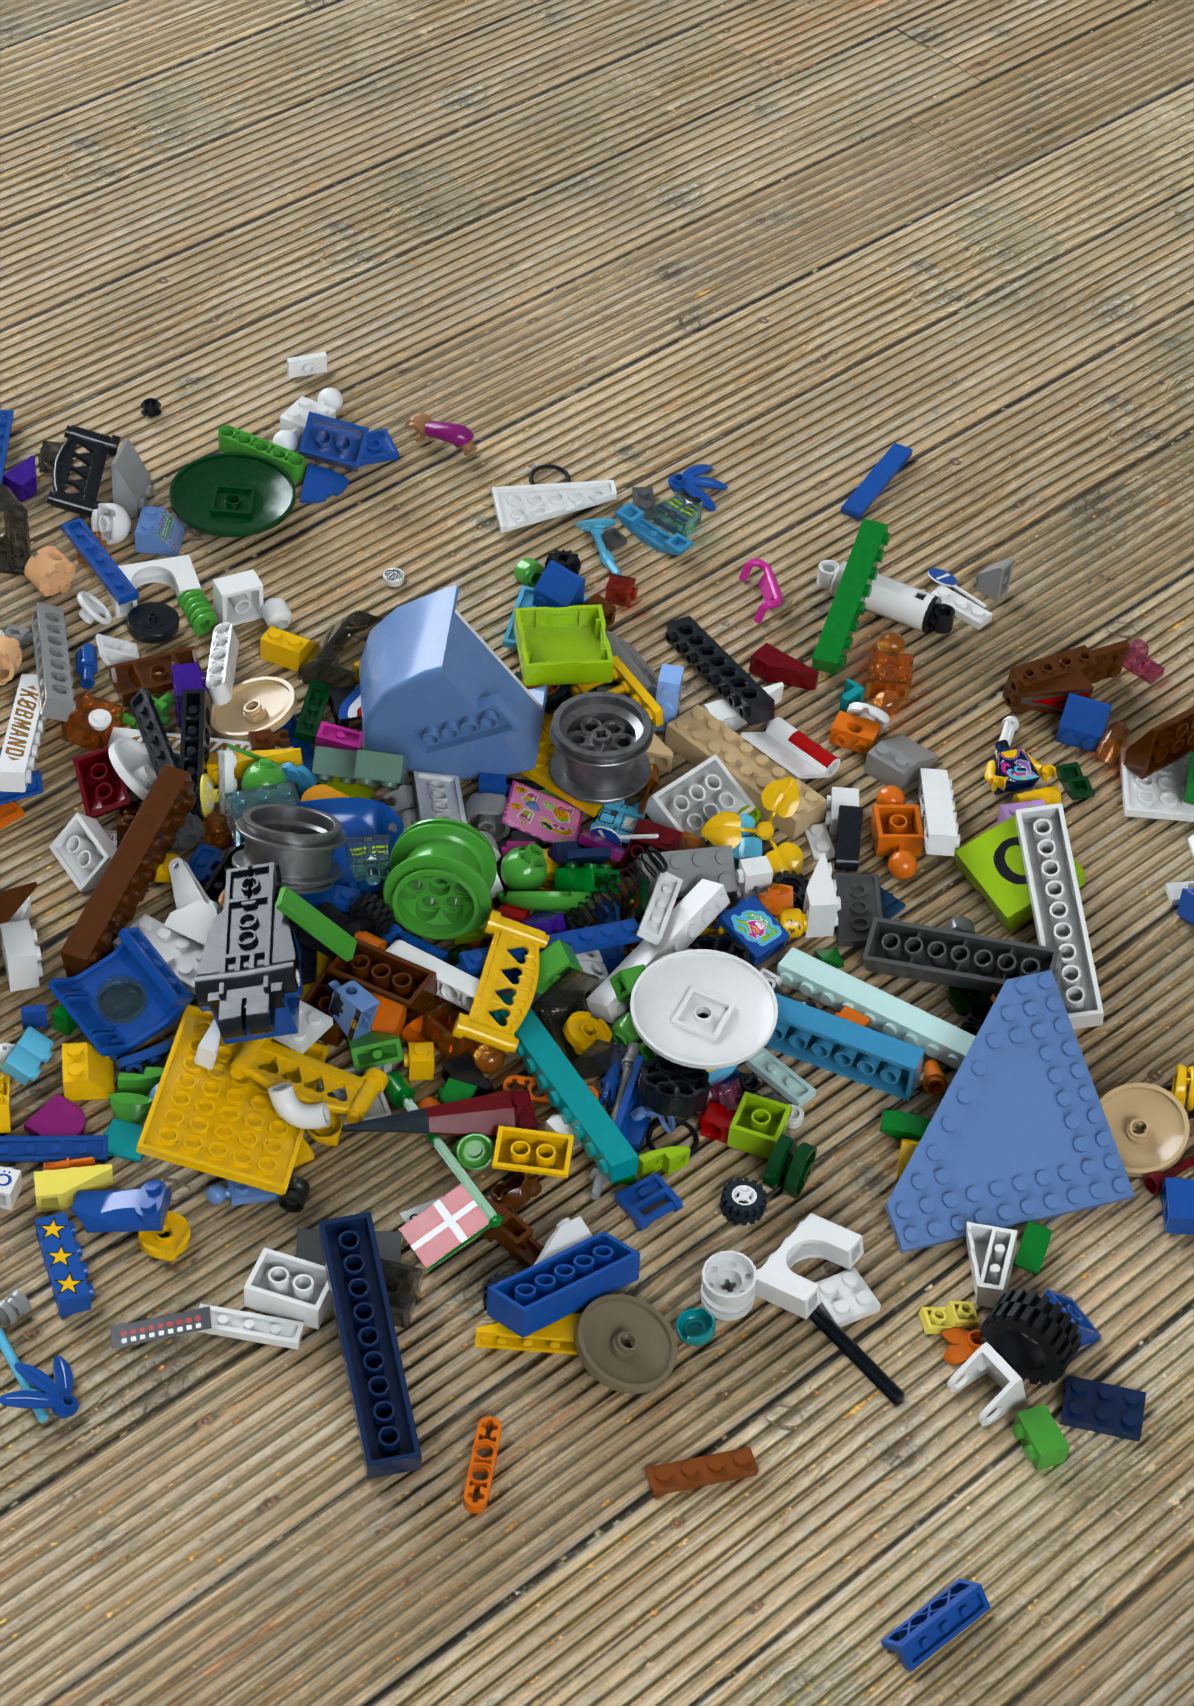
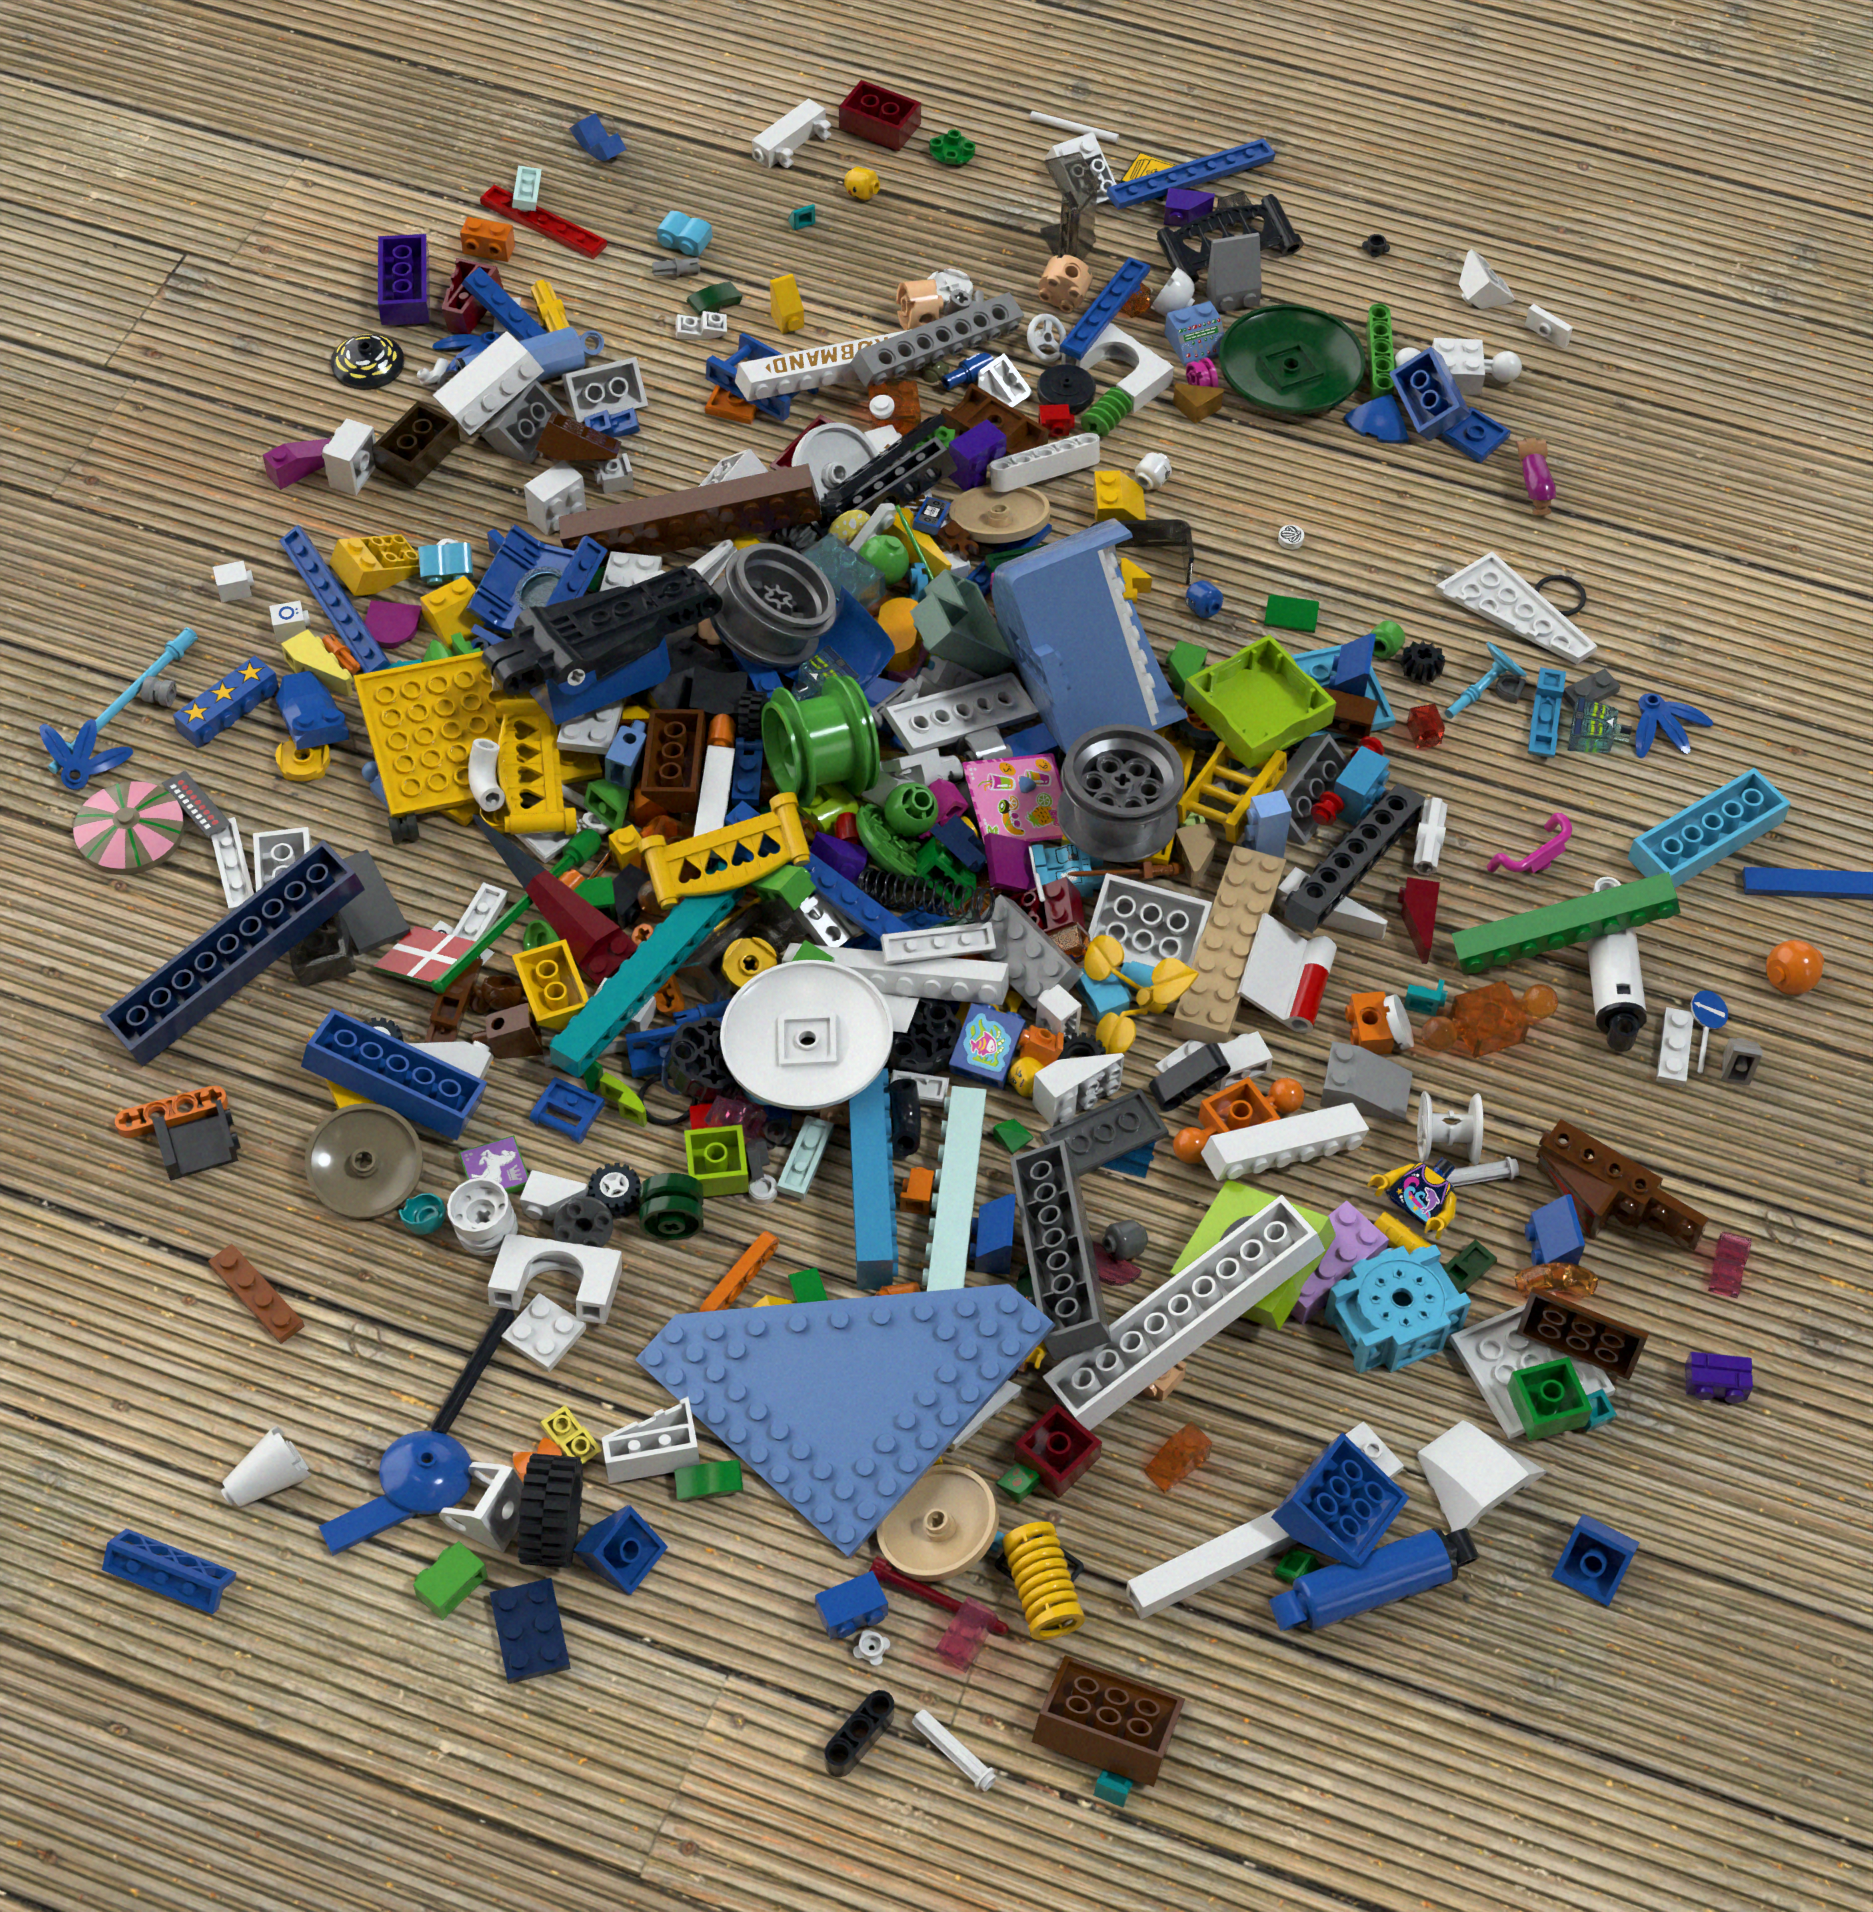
camera: 65 degrees right, 10 degrees up
white brick [213,569,264,626] -> none
bright green tile [275,886,357,962] -> none
none -> dish [73,781,185,875]
none -> black panel [152,1099,241,1181]
none -> white cone [221,1425,312,1507]
none -> blue tile [319,1494,418,1556]
none -> blue dish [379,1431,472,1514]
none -> white plate [451,882,509,941]
none -> tile [458,1135,529,1194]
none -> reddish brown torso [473,1003,543,1059]
none -> white slope [520,1170,589,1221]
none -> dark grey plate [554,1196,613,1248]
none -> orange sticker [588,848,613,879]
none -> orange beam [699,1231,780,1312]
none -> tile [912,496,951,535]
none -> blue slope [970,1194,1016,1275]
none -> green slope [996,1463,1040,1504]
none -> dark red brick [1014,1403,1102,1498]
none -> red brick [1038,404,1075,437]
none -> clear orange slope [1144,1421,1212,1494]
none -> pearl gold slope [1173,383,1224,424]
none -> dark pink wheel [1186,357,1218,388]
none -> green slope [1264,594,1319,633]
none -> dark azure brick [1311,736,1391,826]
none -> medium azure piece [1324,1245,1471,1374]
none -> white piece [1413,797,1448,876]
none -> white piece [1417,1091,1483,1165]
none -> white slope [1459,249,1515,309]
none -> medium azure brick [1627,768,1791,888]
none -> orange brick [1766,940,1824,995]

